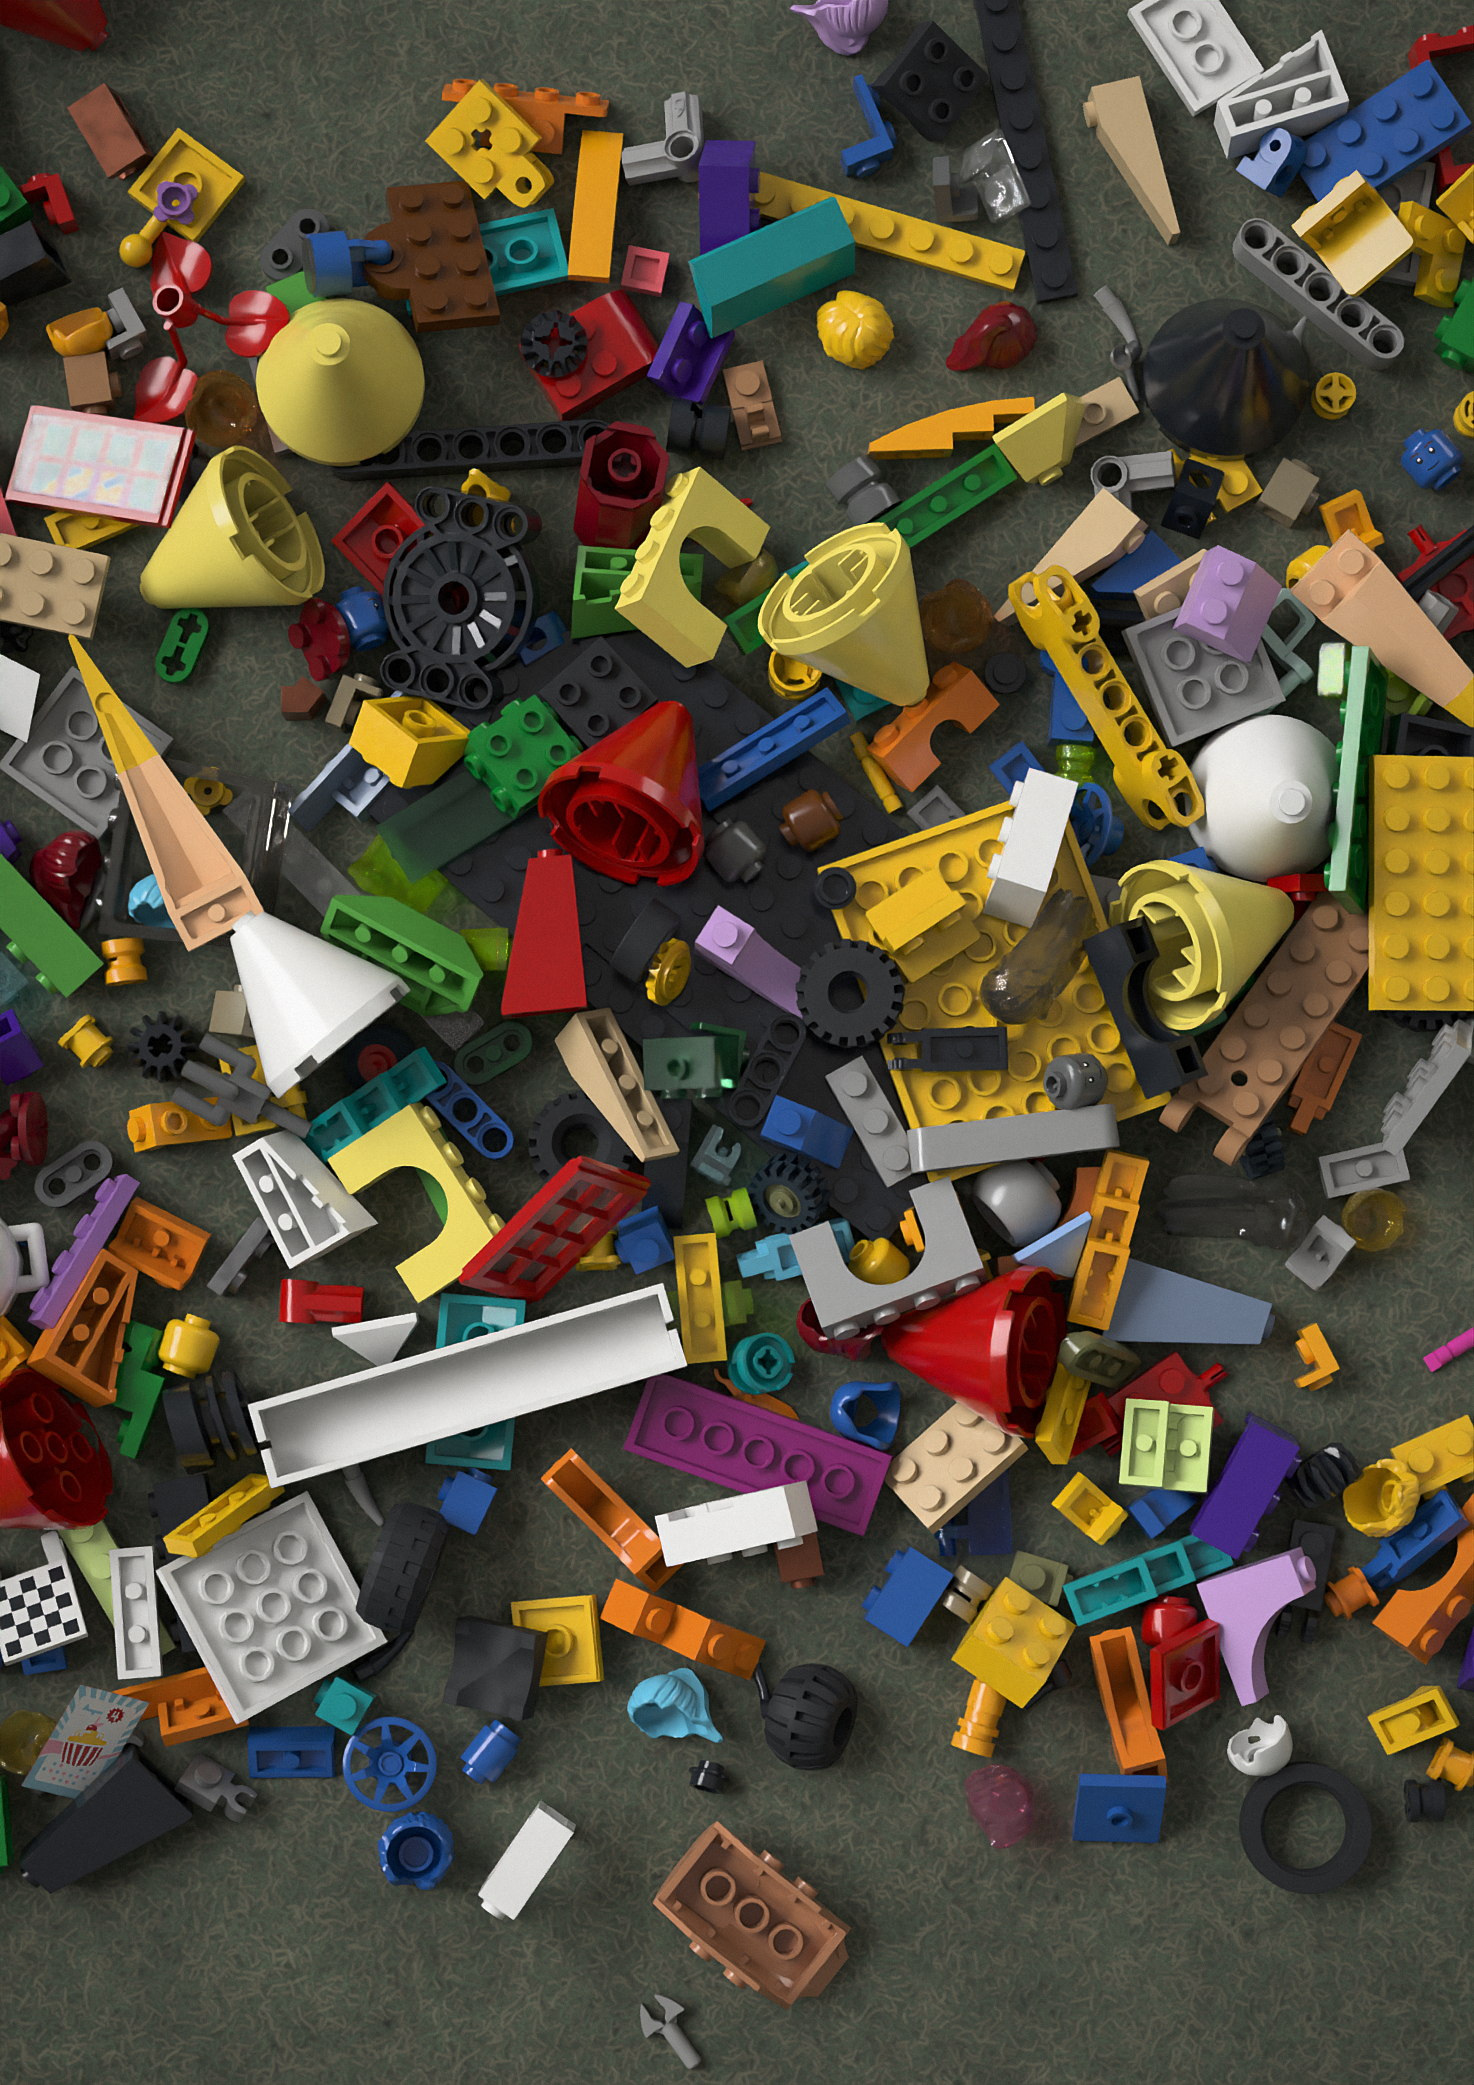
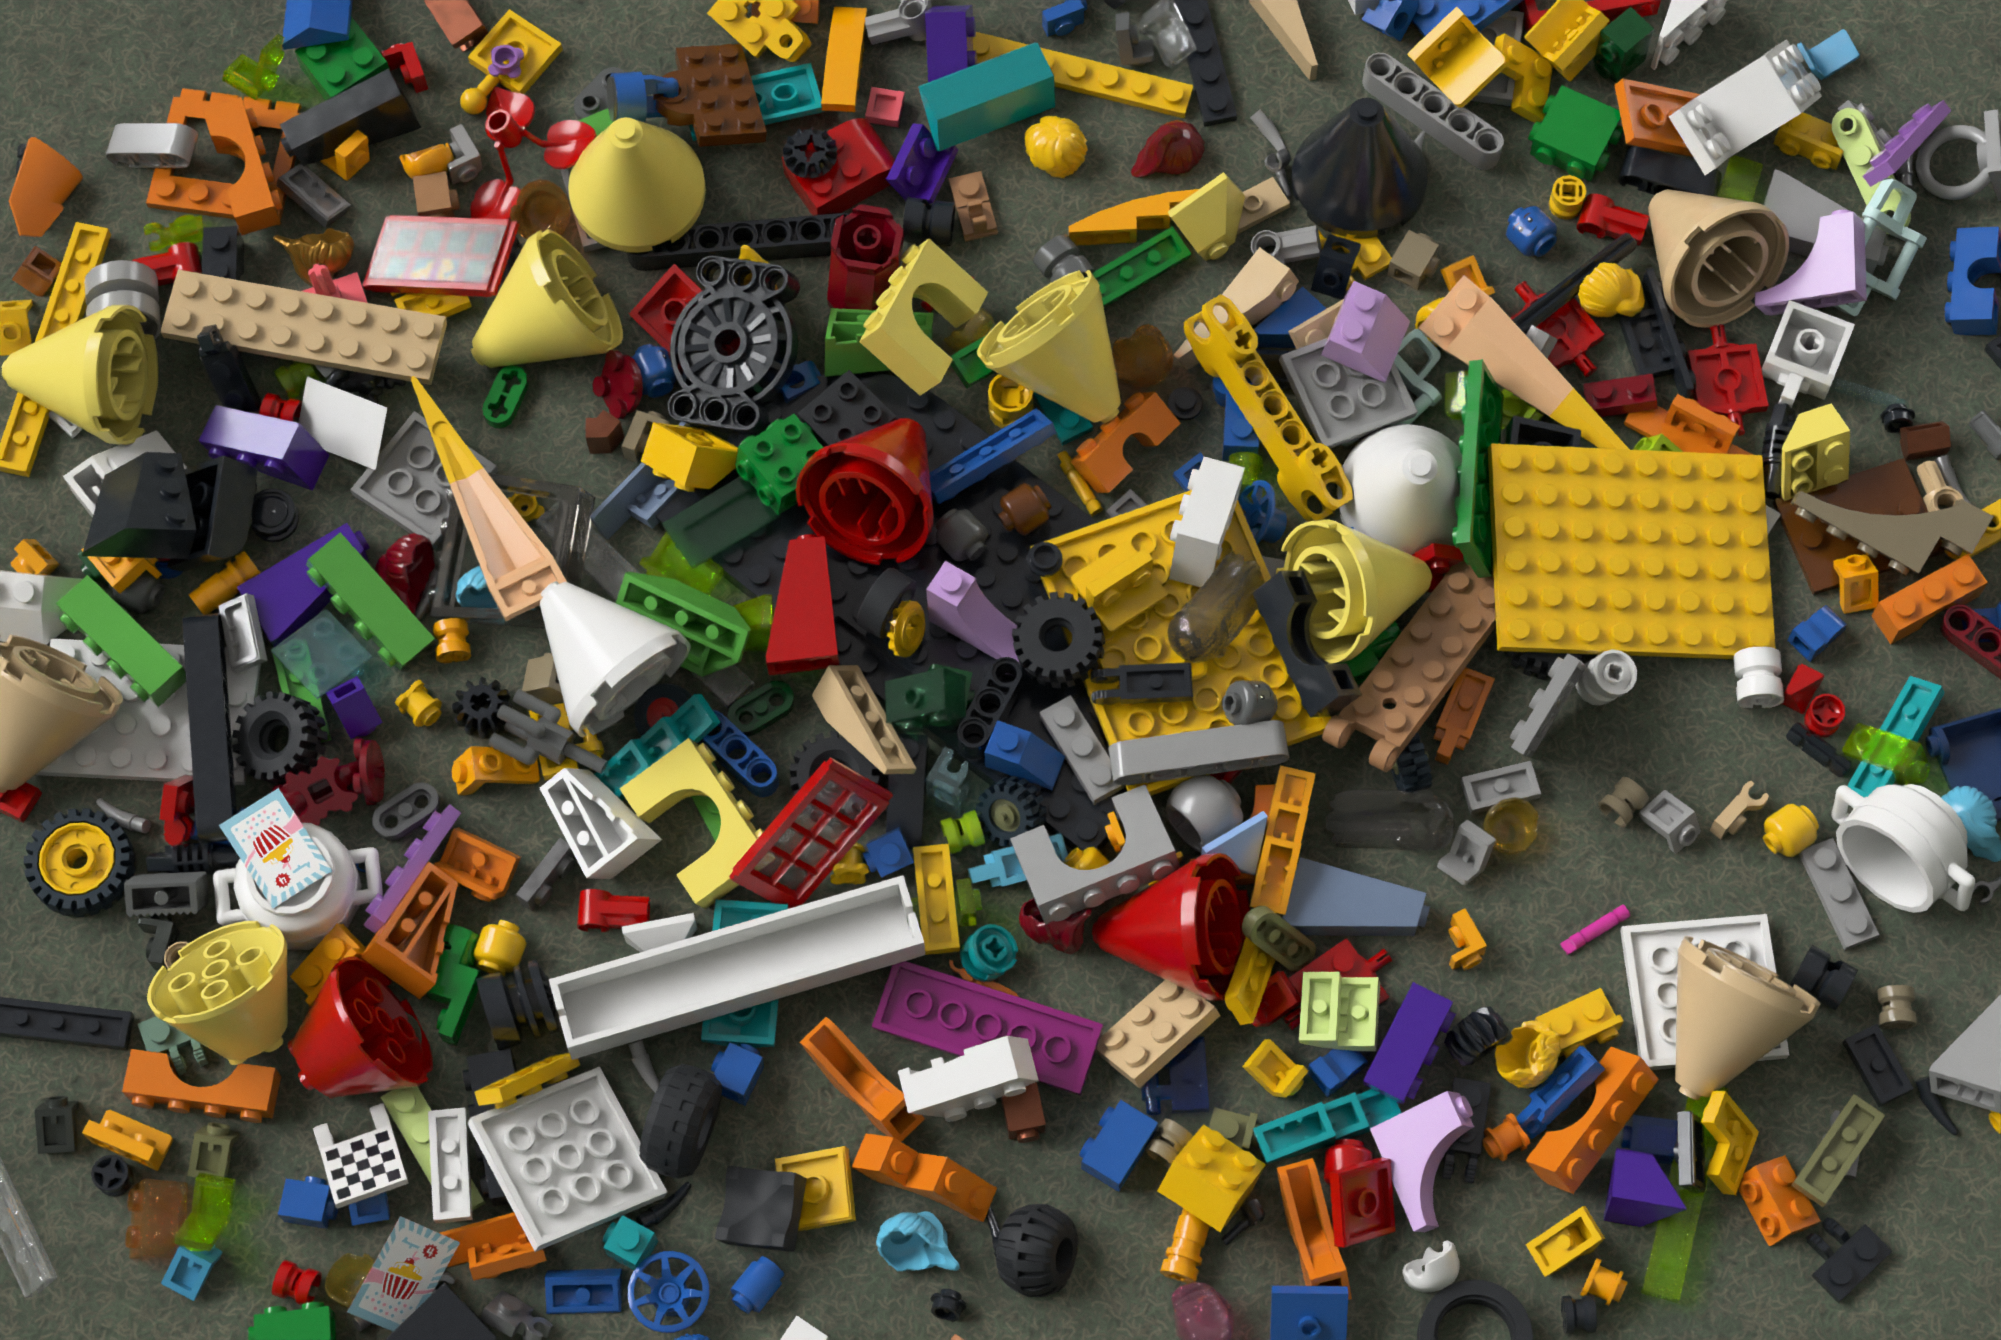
camera: 10 degrees right, 15 degrees down
blue hair [830,1381,902,1451] -> none
yellow wheel [1311,372,1356,420] -> none

